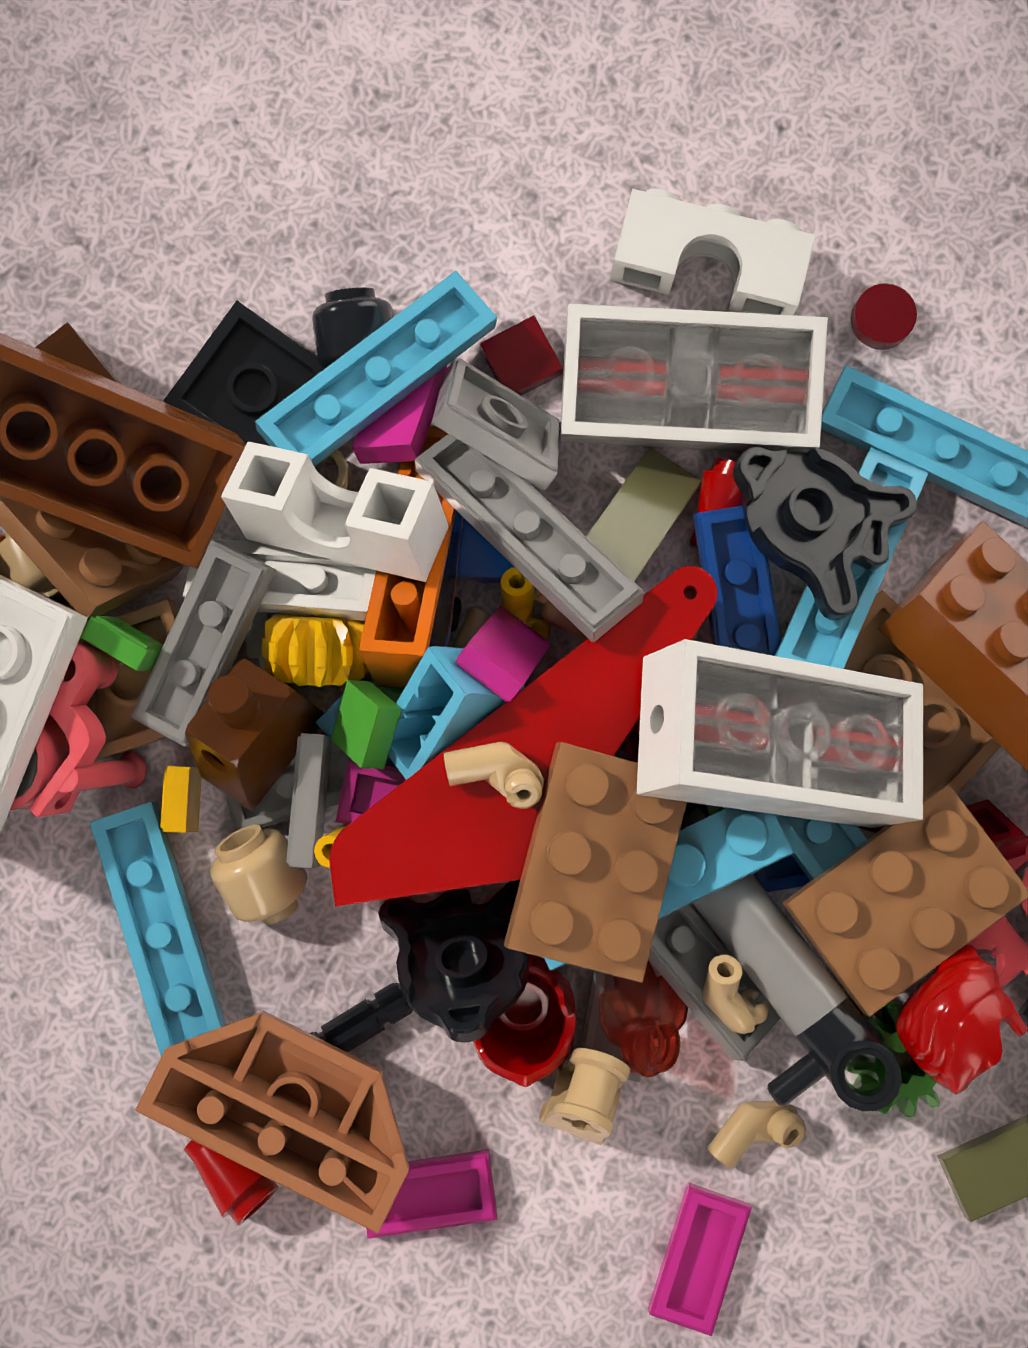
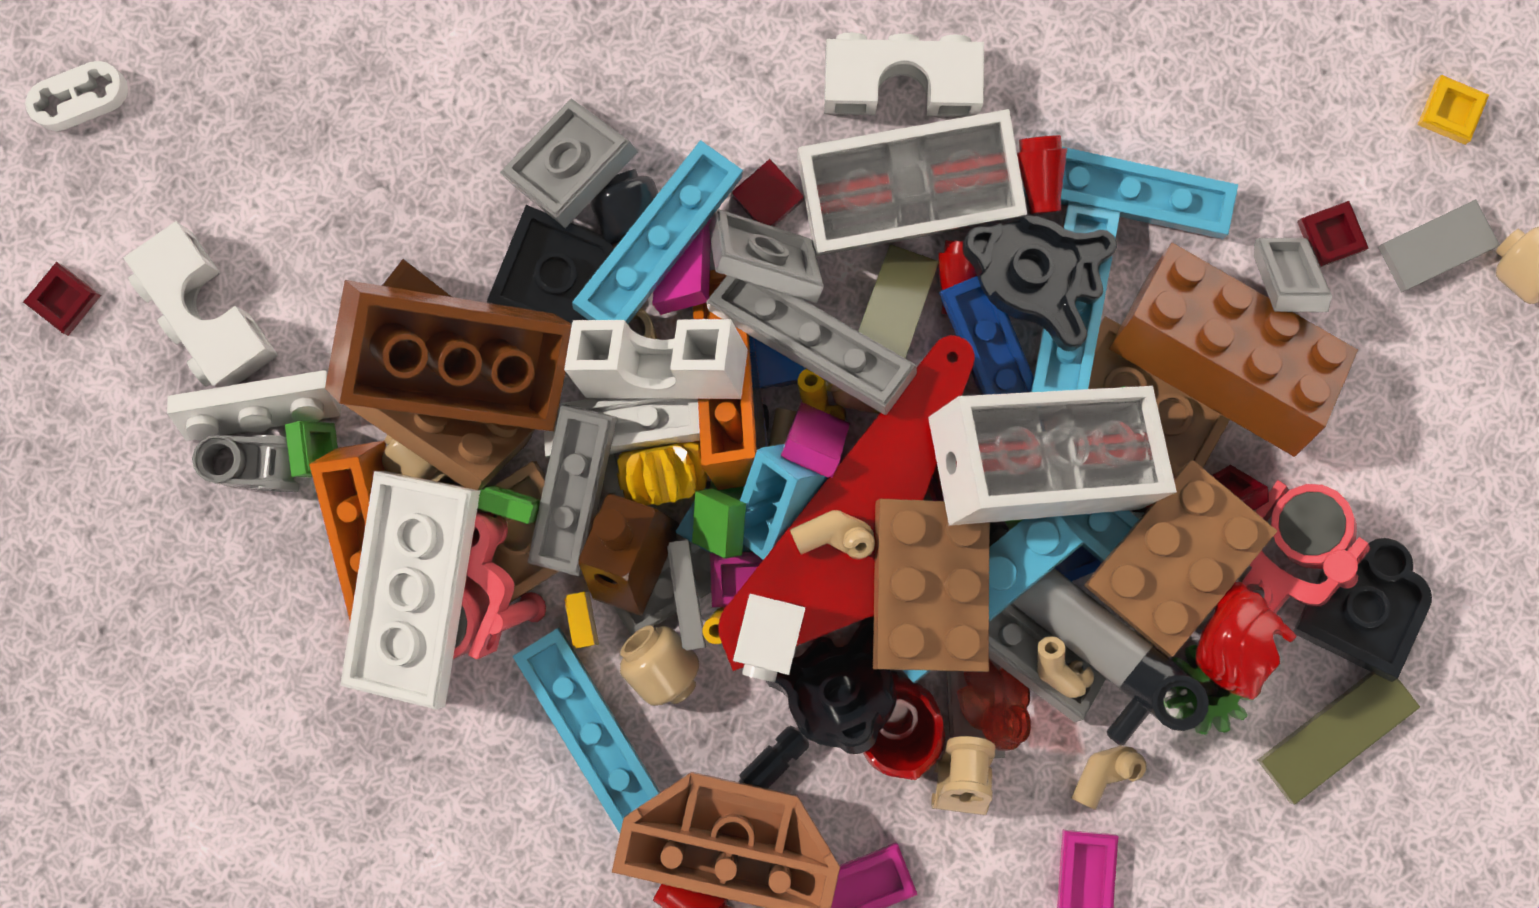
camera: 10 degrees left, 0 degrees up
dark red tile [851,283,917,350] -> none
none -> light grey tile [500,98,638,228]
none -> white brick [733,594,805,683]
none -> red cone [1017,135,1068,214]

